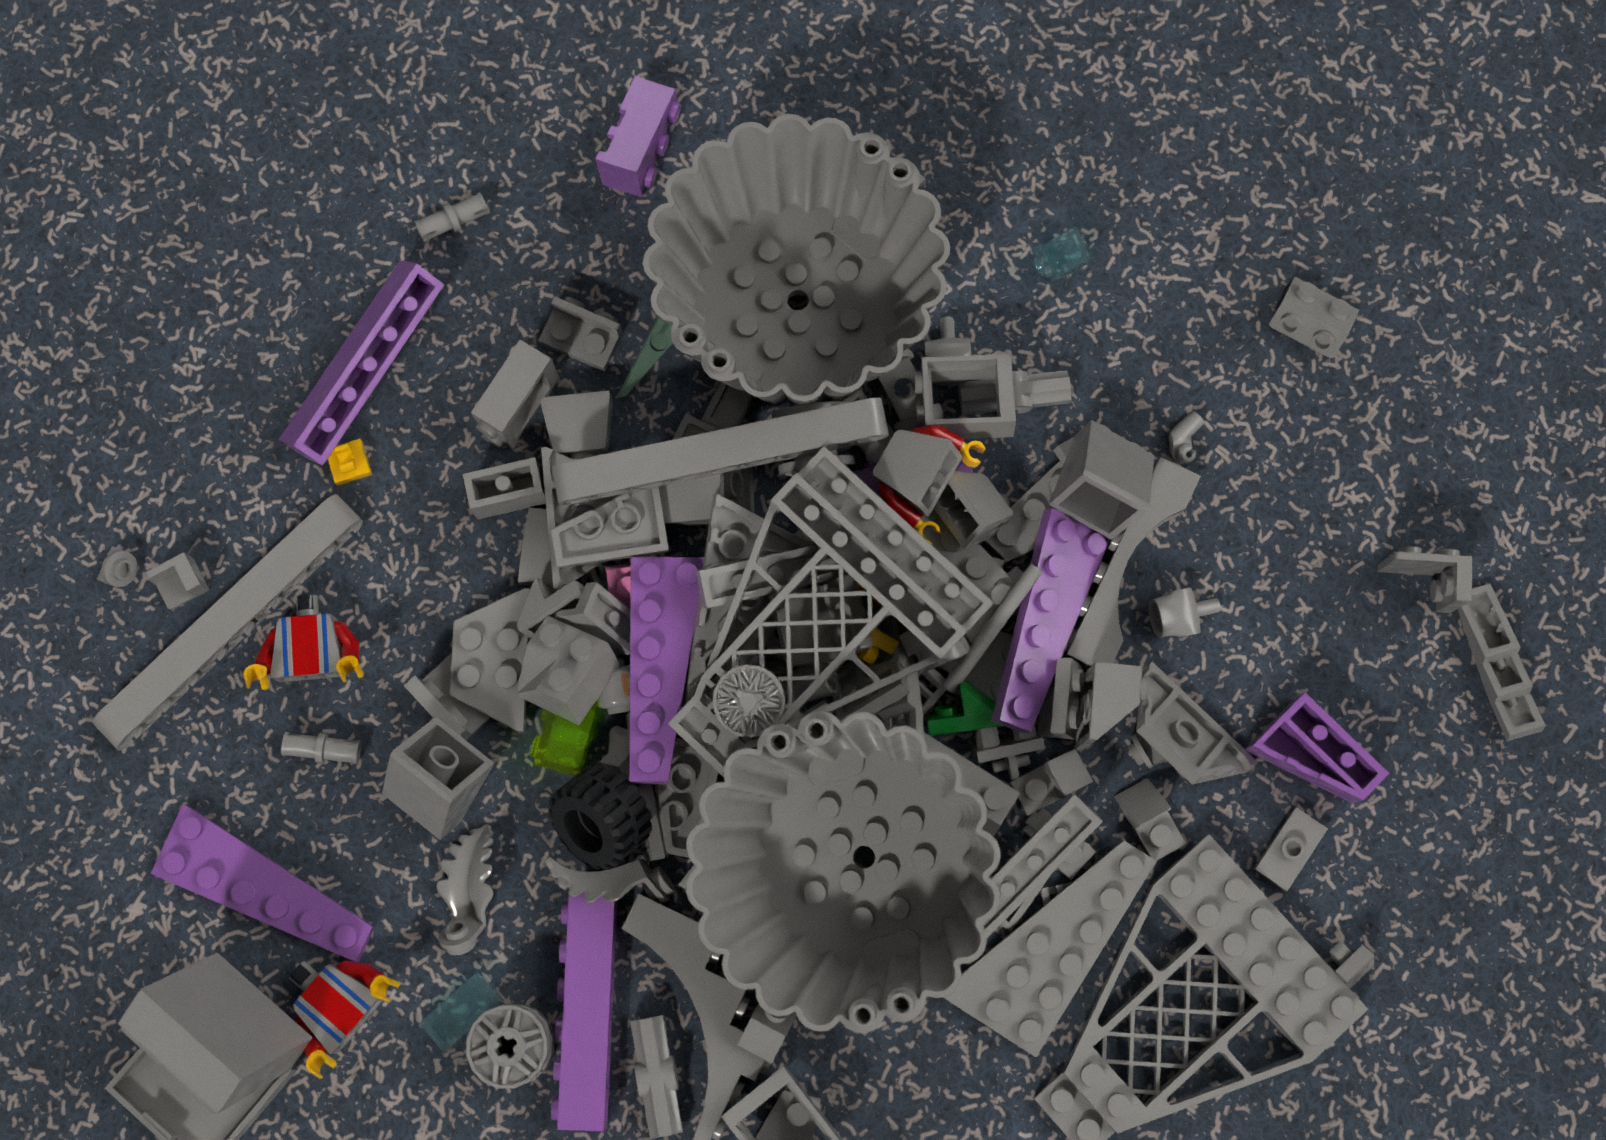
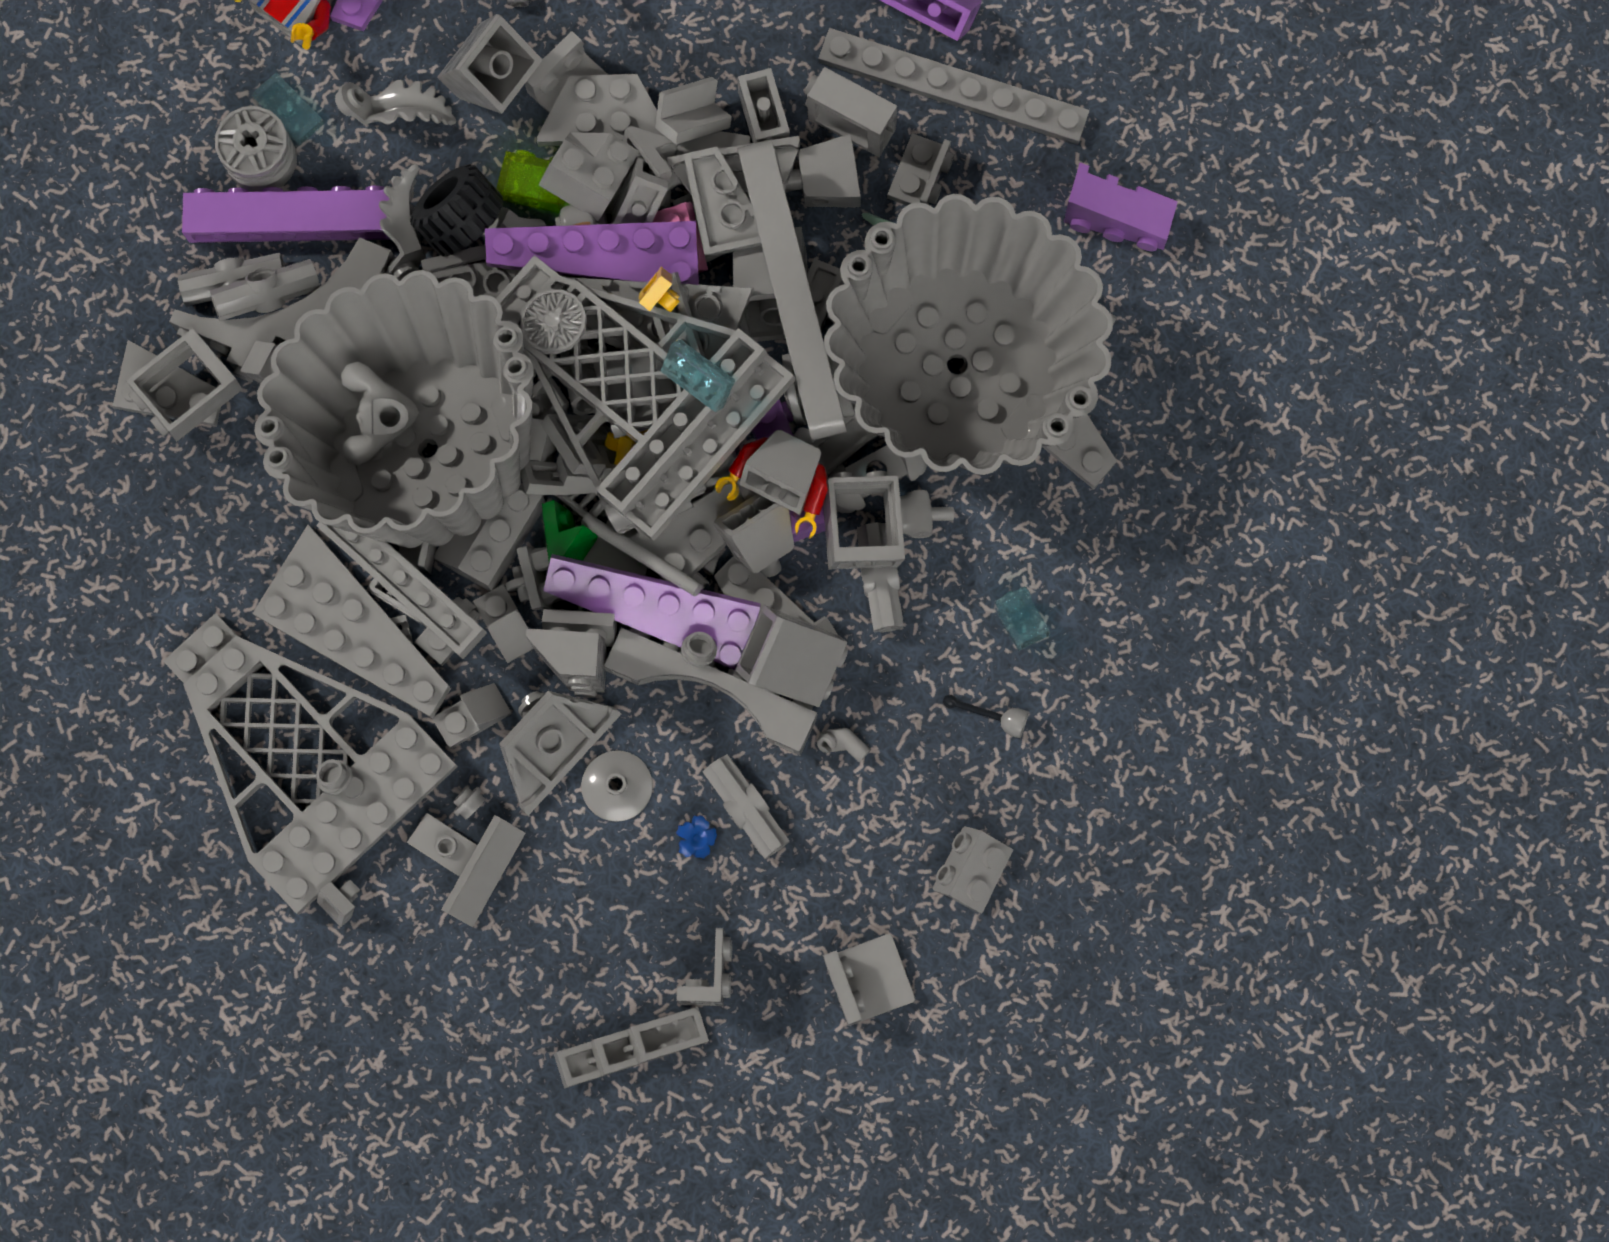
camera: 90 degrees right, 0 degrees up
light grey pin [414,192,490,242] -> none
light grey piece [1148,587,1221,637] -> none
medium lavender wedge [1245,692,1389,803] -> none
none -> light grey piece [209,259,320,321]
none -> light grey plate [316,759,352,795]
none -> light grey head [341,362,420,465]
none -> light grey tile [441,815,526,927]
none -> light grey plate [453,787,486,819]
none -> light grey dish [581,751,653,822]
none -> yellow tile [639,267,680,312]
none -> light grey panel [655,77,732,145]
none -> clear light blue plate [660,339,735,412]
none -> blue plant [676,815,717,859]
none -> light grey plate [681,632,717,667]
none -> light grey piece [702,754,790,859]
none -> light grey plate [818,28,1090,145]
none -> light grey bracket [823,934,915,1026]
none -> hinge [943,695,1029,738]

